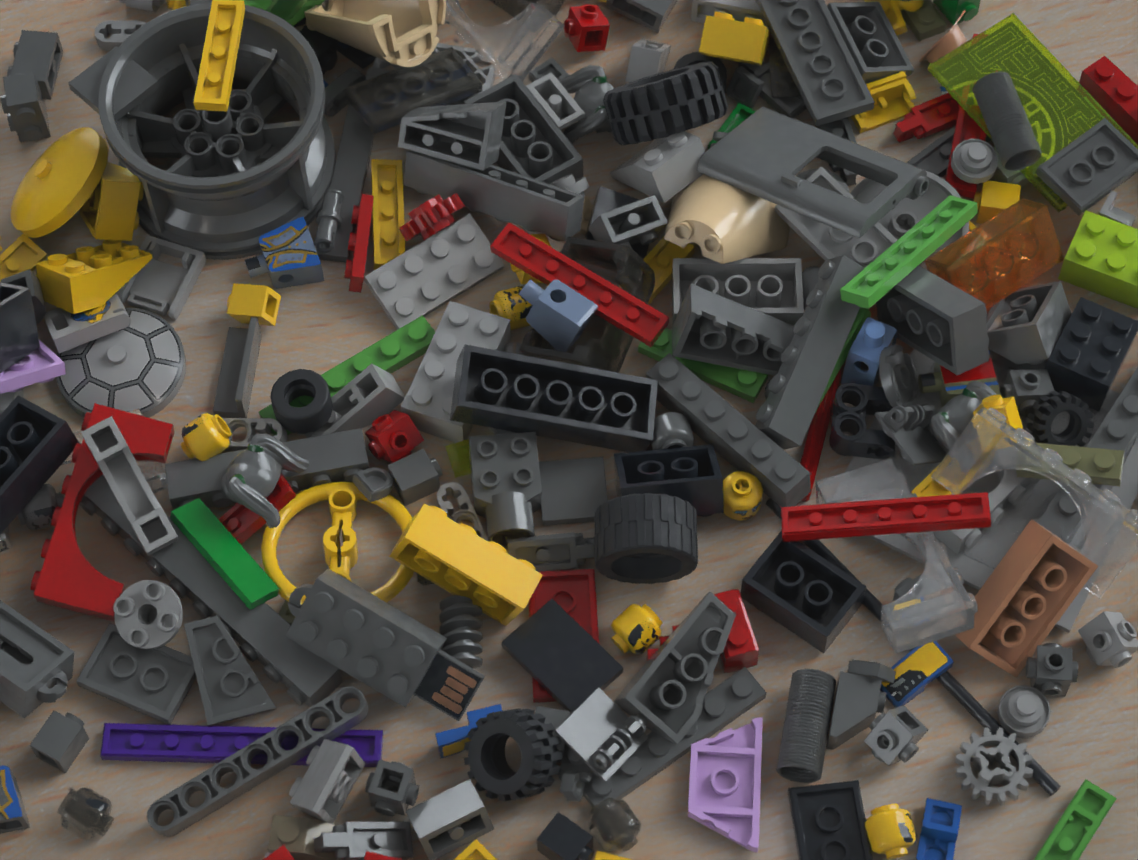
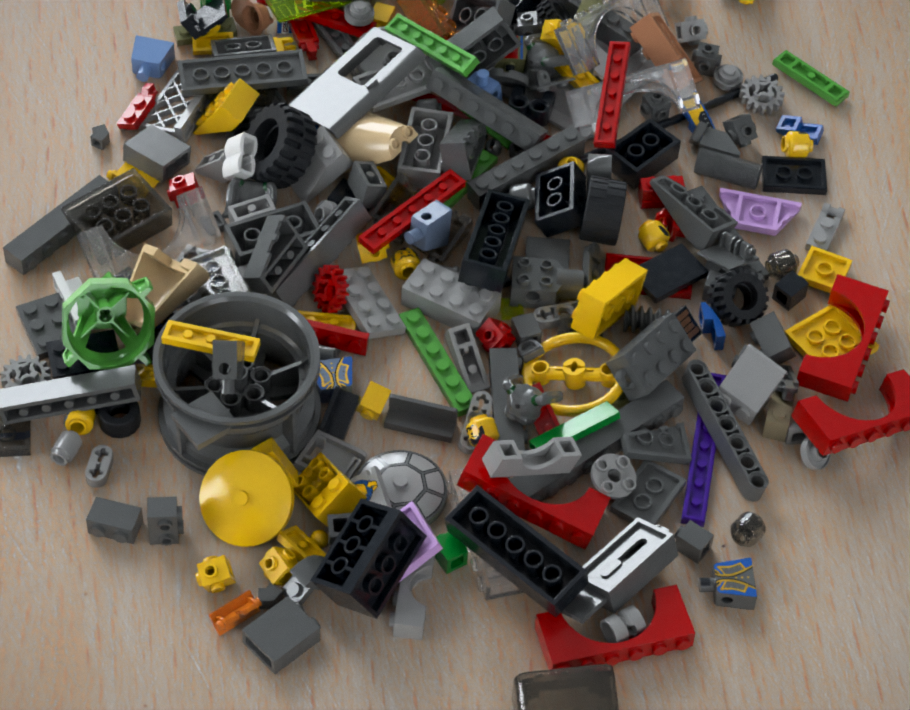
camera: 85 degrees left, 10 degrees down
black tyre [270,369,333,434] -> none
none -> dark grey torso [213,340,245,394]
none -> white brick [222,132,258,181]
none -> black panel [319,386,361,440]
none -> dark grey piece [586,153,612,194]

